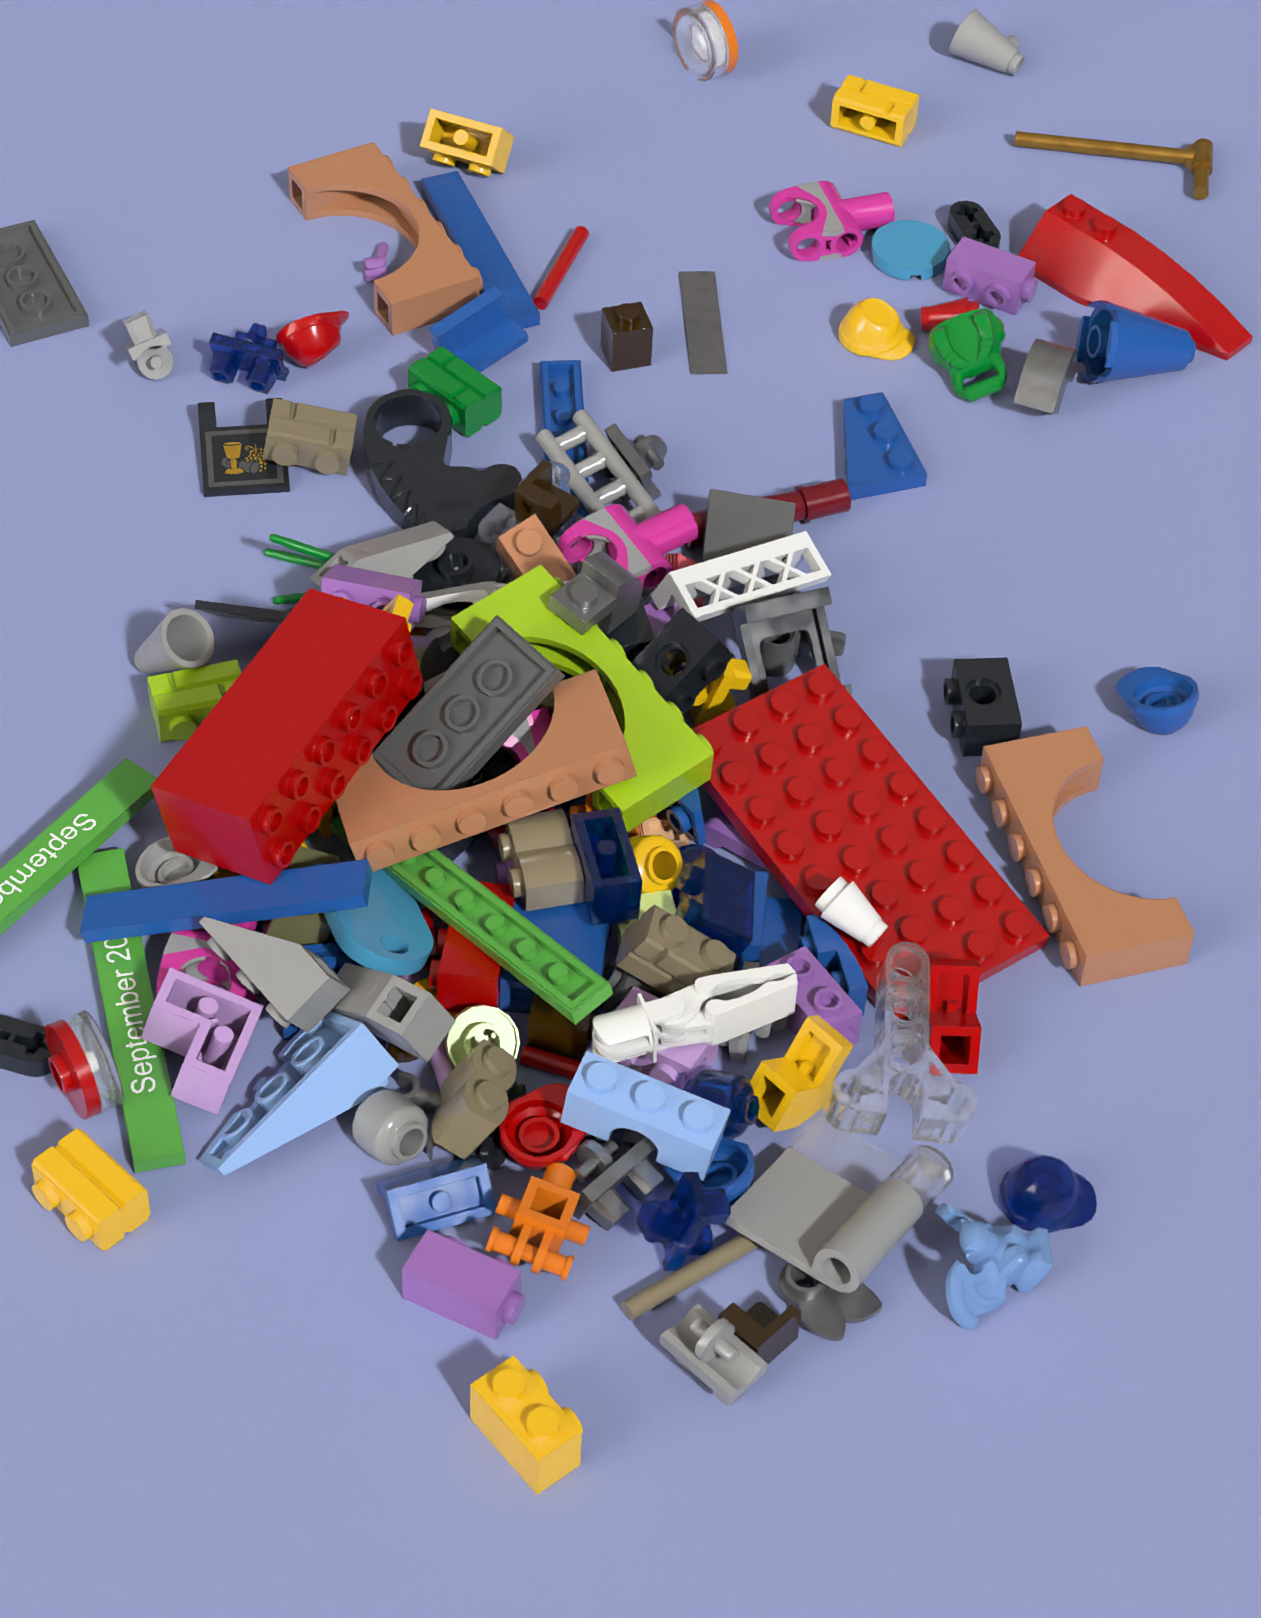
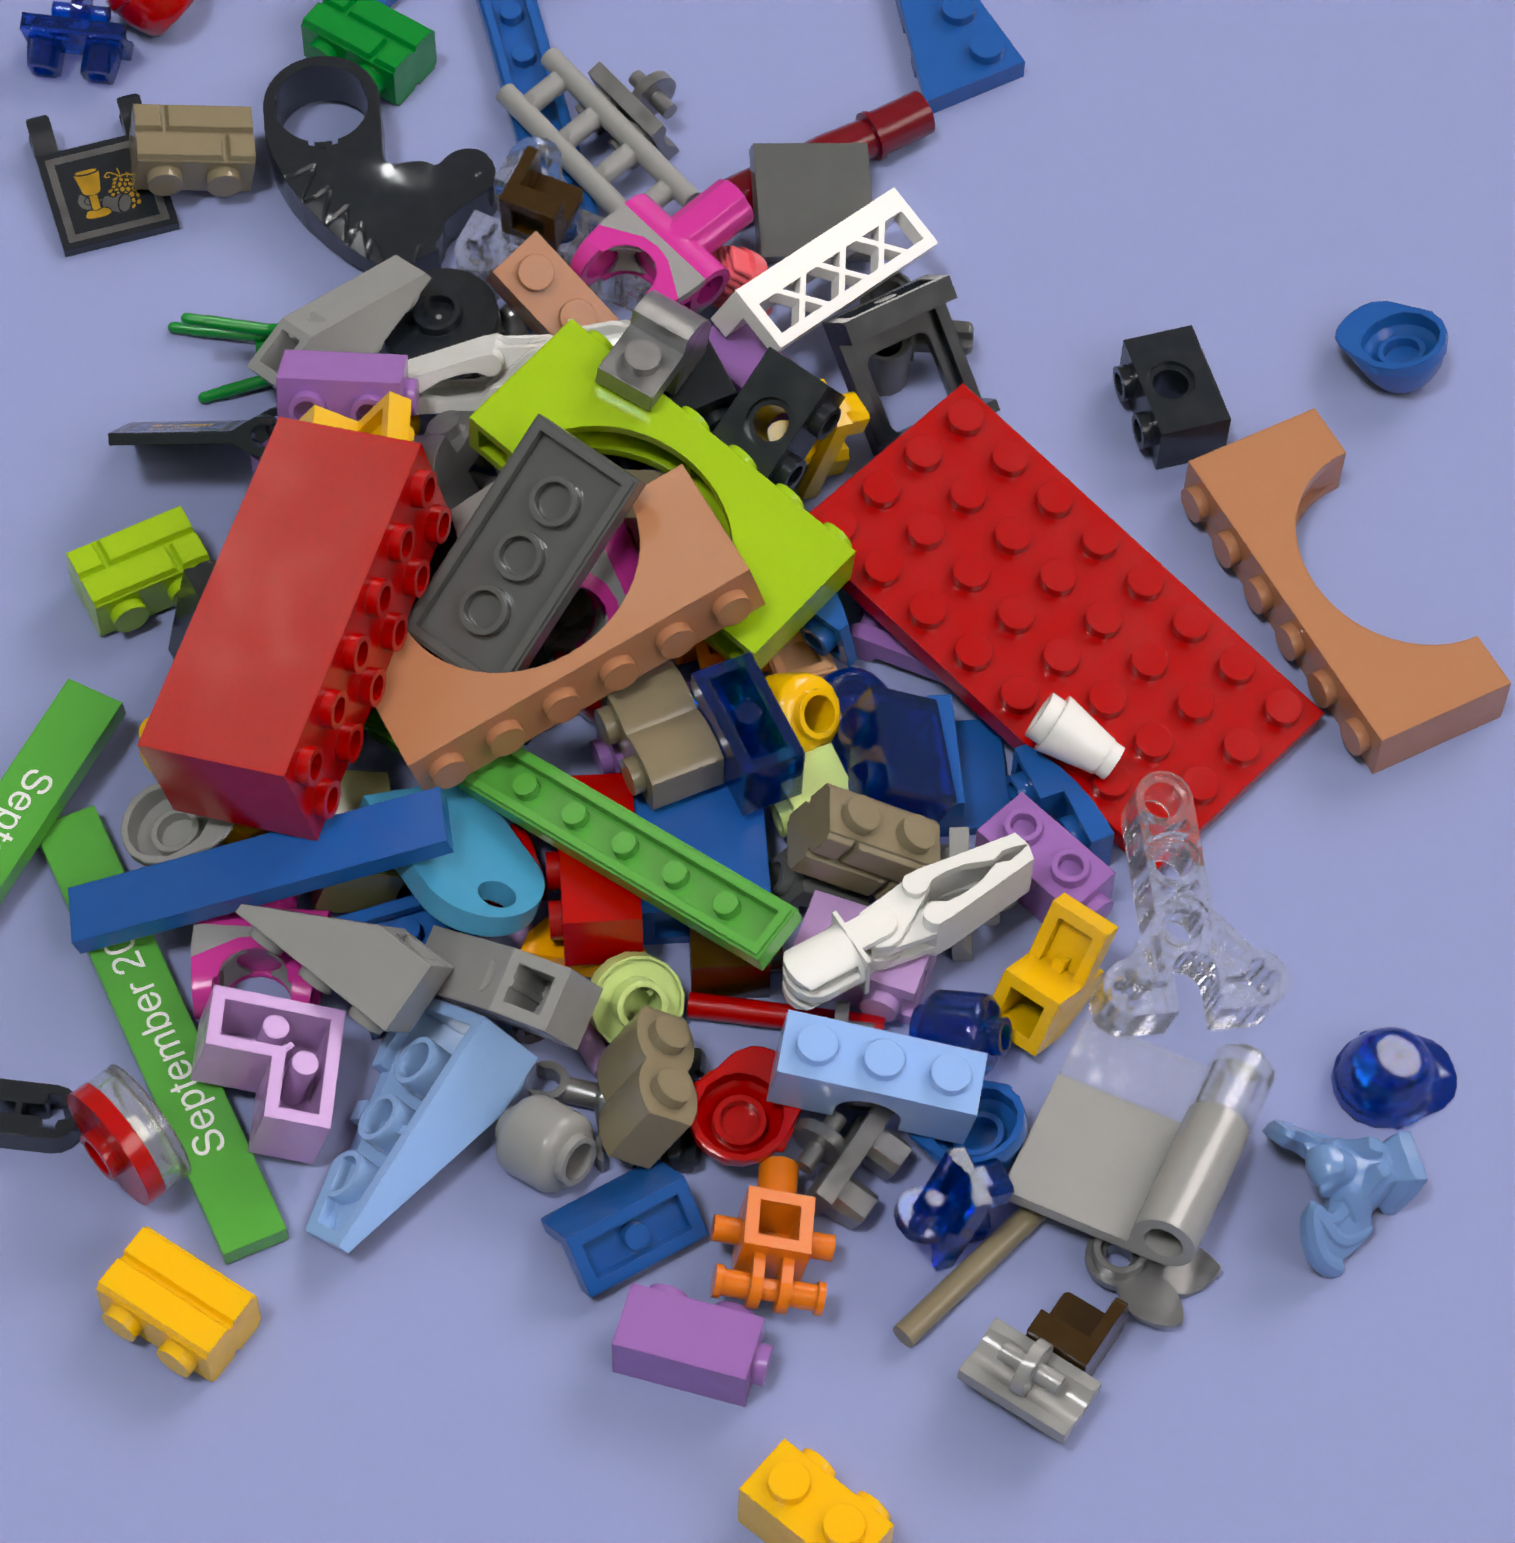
camera: 10 degrees left, 10 degrees up
light grey piece [134,608,215,673] -> none
red brick [921,958,982,1074] -> none

